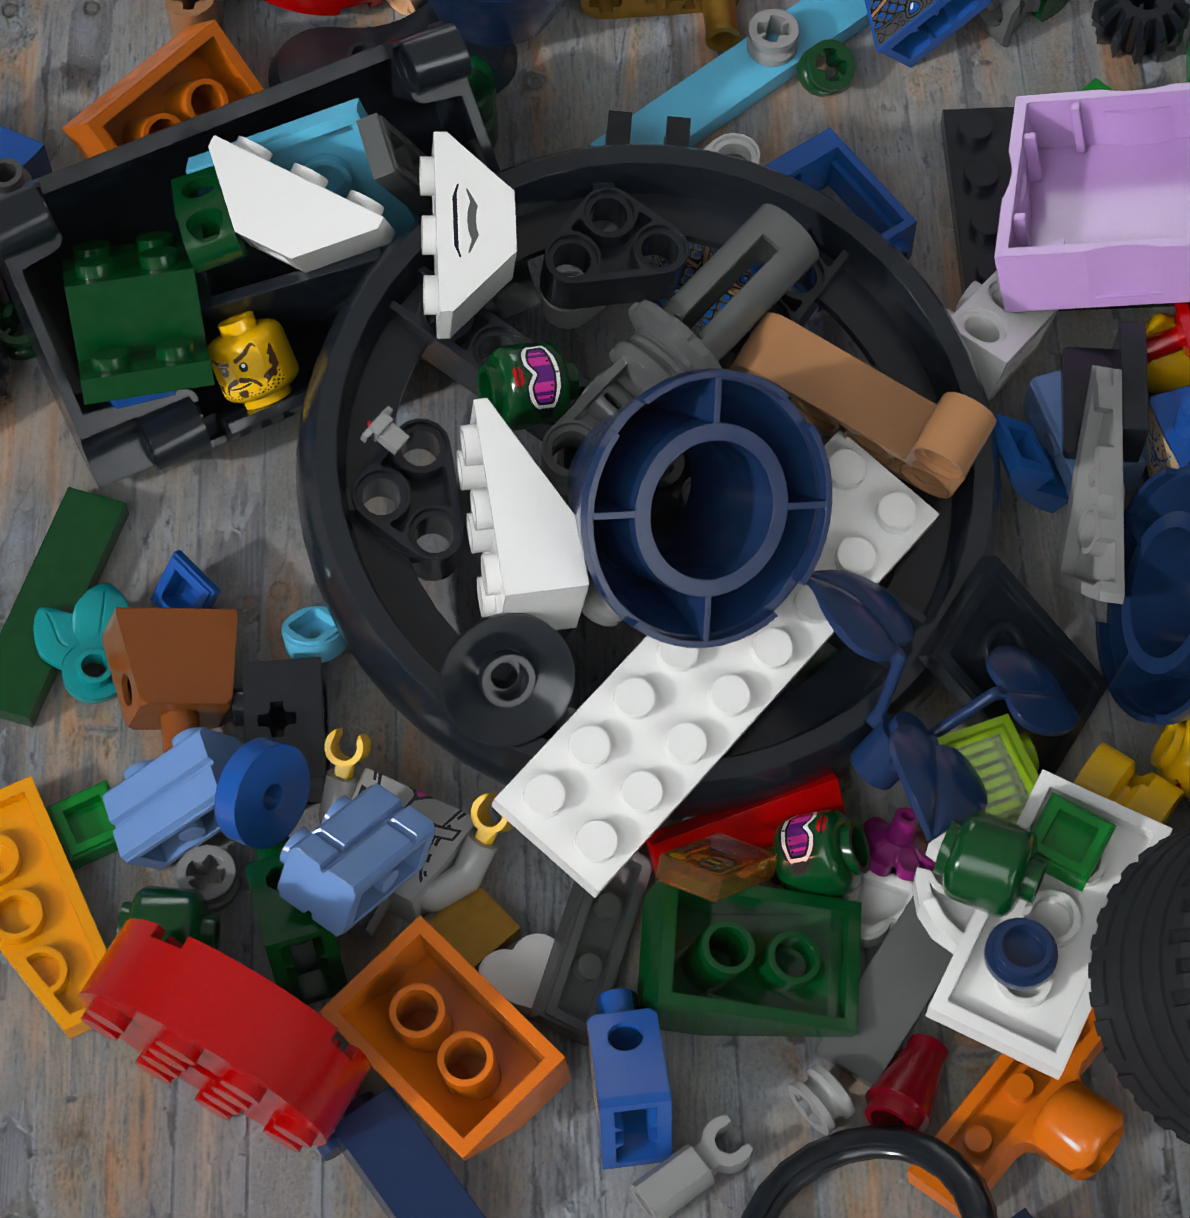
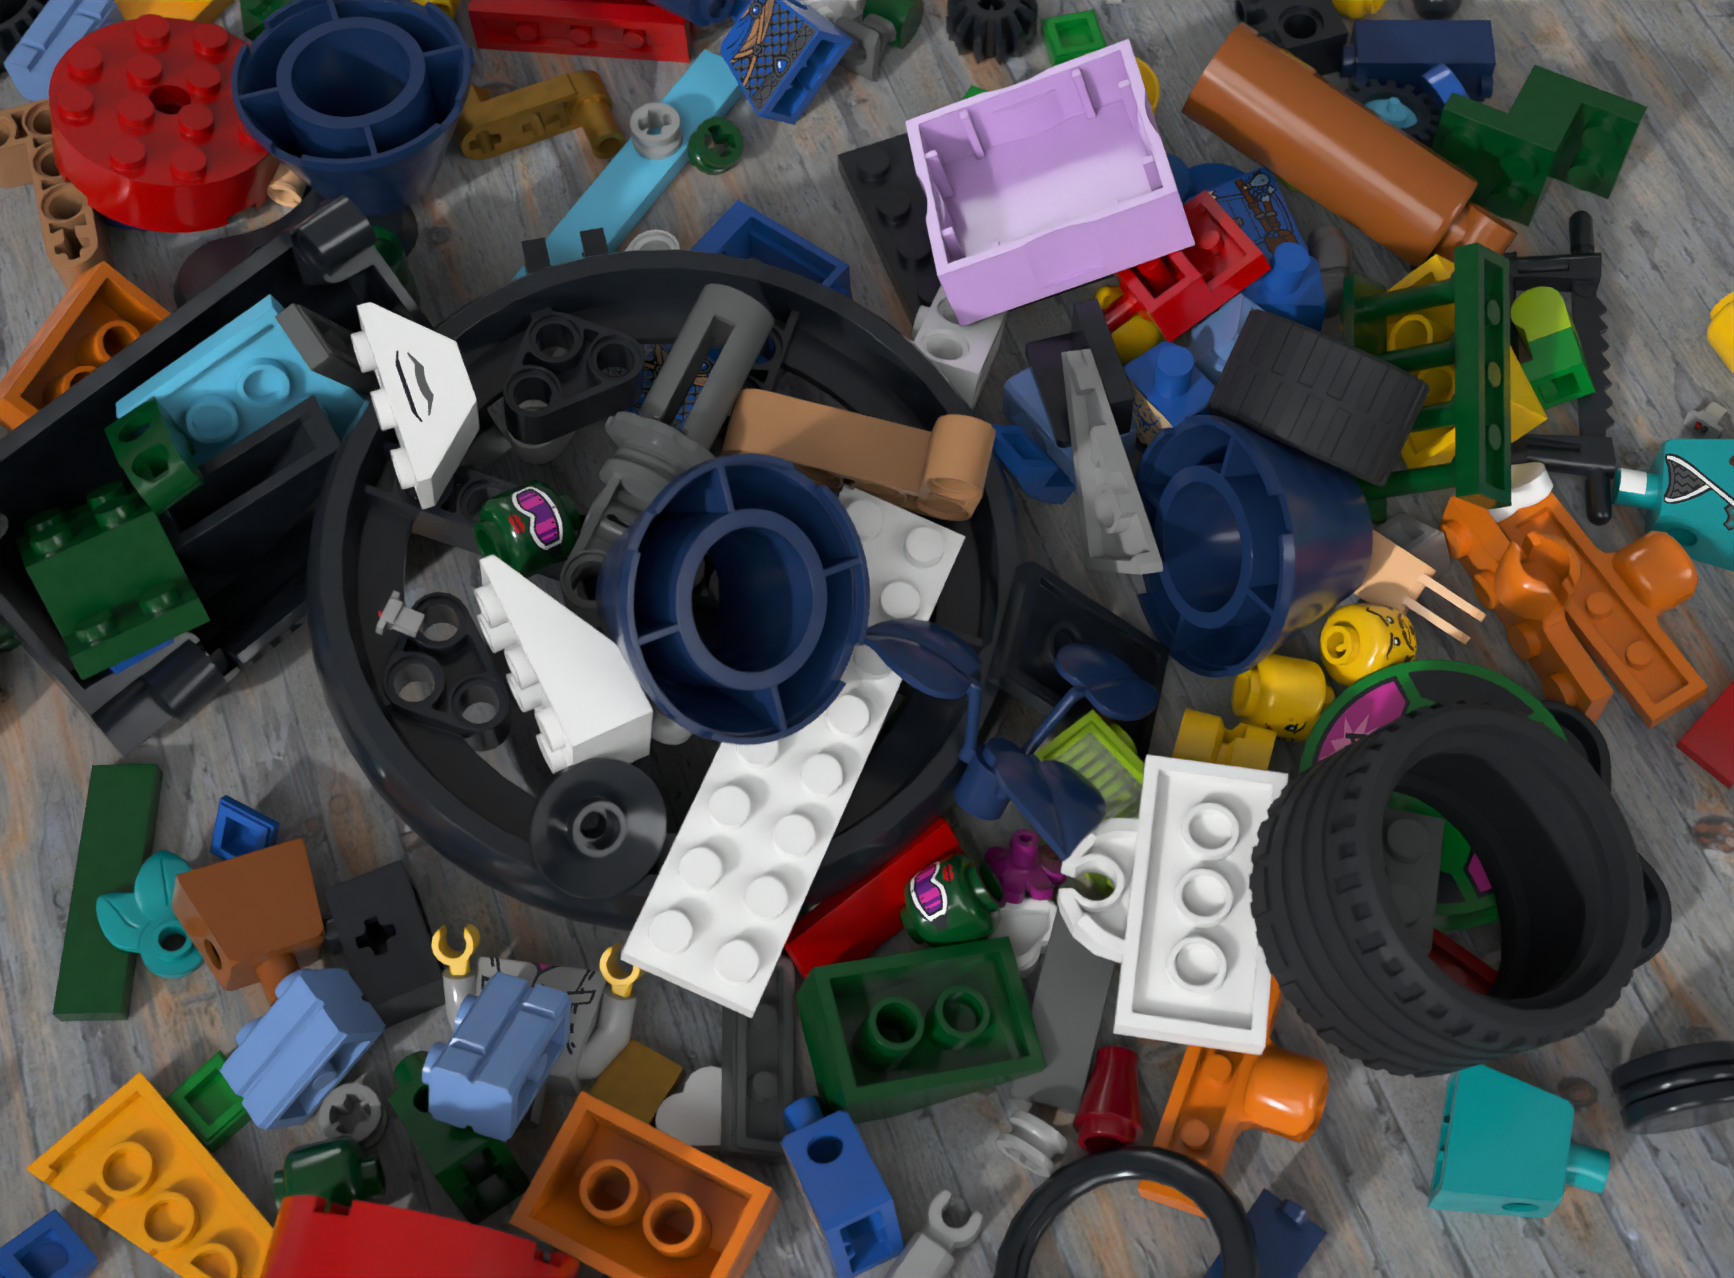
camera: 15 degrees left, 0 degrees up
yellow head [207,311,299,410] -> none
white slope [208,135,396,273] -> none
blue piece [215,737,310,849] -> none
medium azure tile [281,606,347,663] -> none
clear orange tile [655,832,777,902] -> none
dark green head [934,811,1048,917] -> none
dark blue plate [984,918,1058,990] -> none
green tile [1032,793,1117,892] -> none

